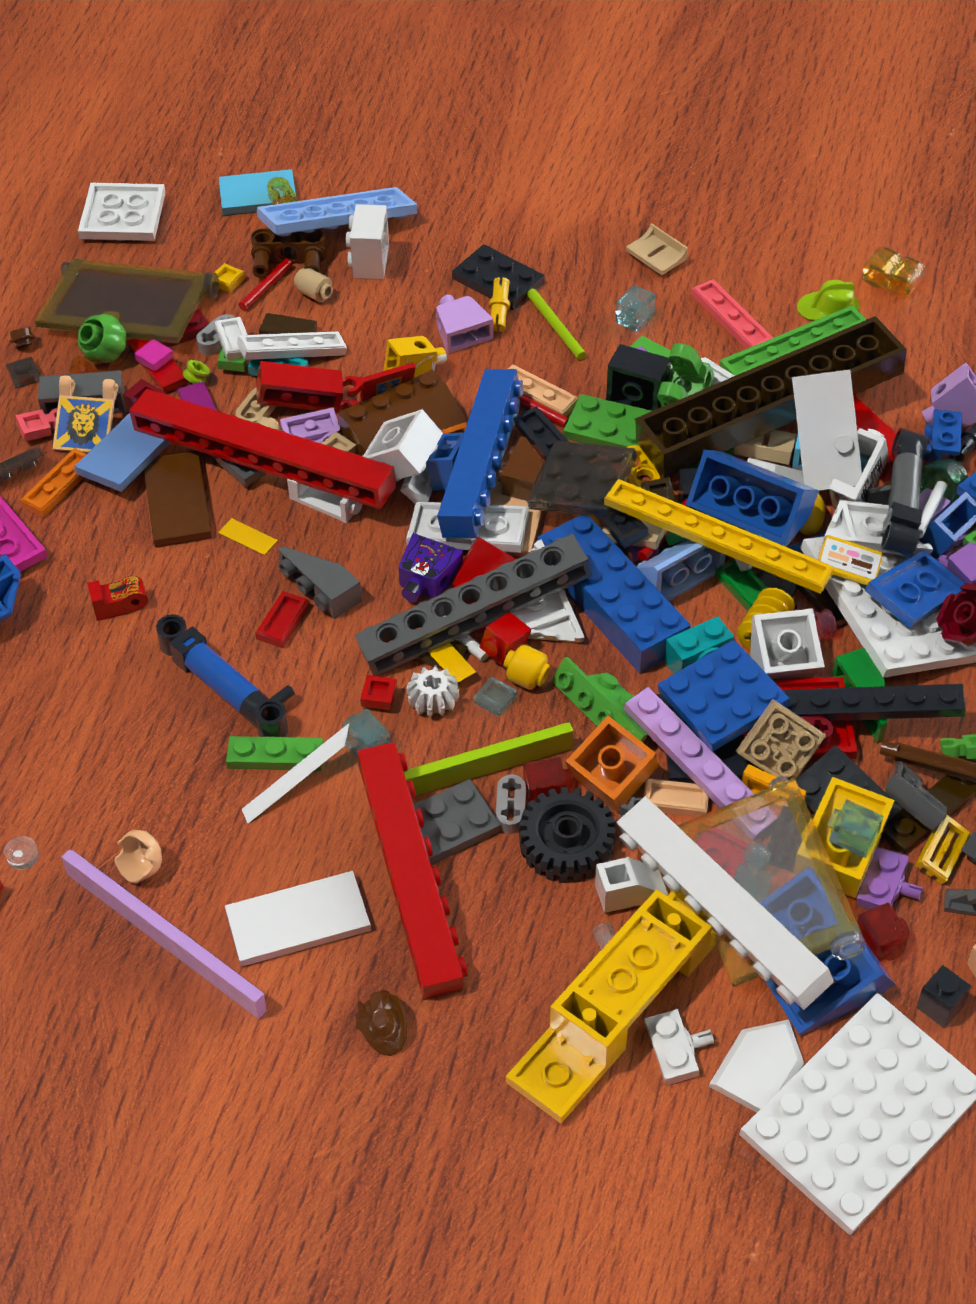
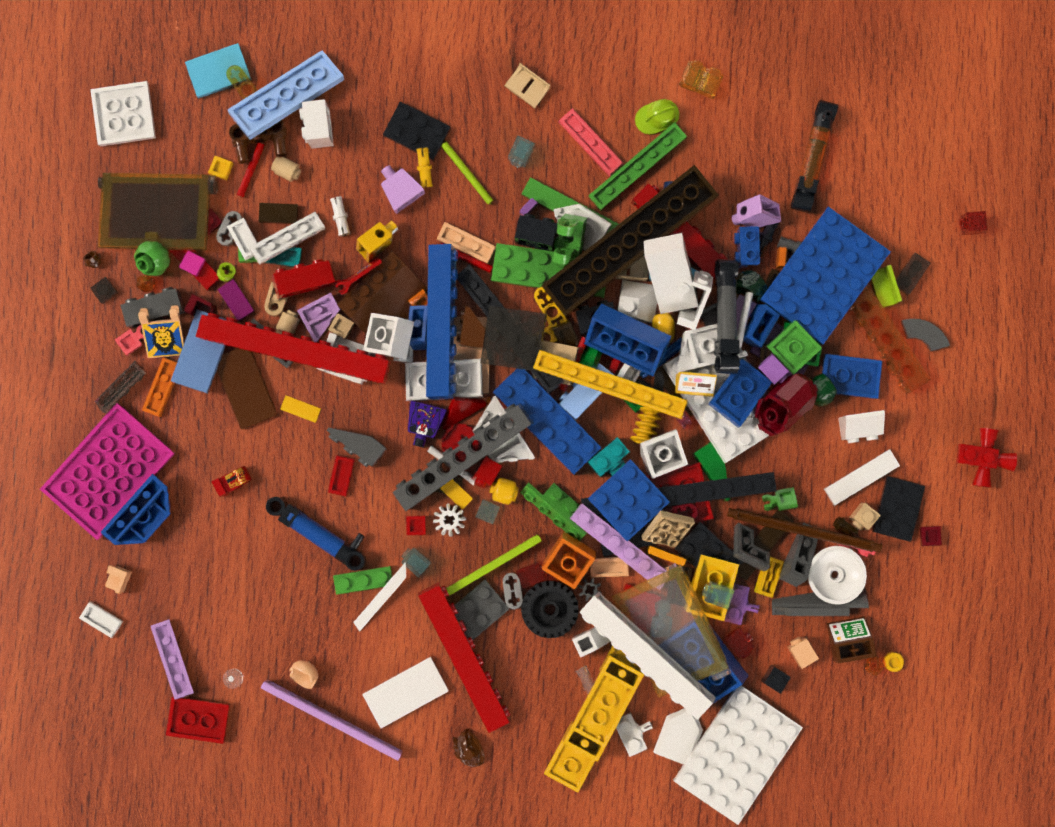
camera: 10 degrees left, 35 degrees up
none -> white pin [330,196,351,237]

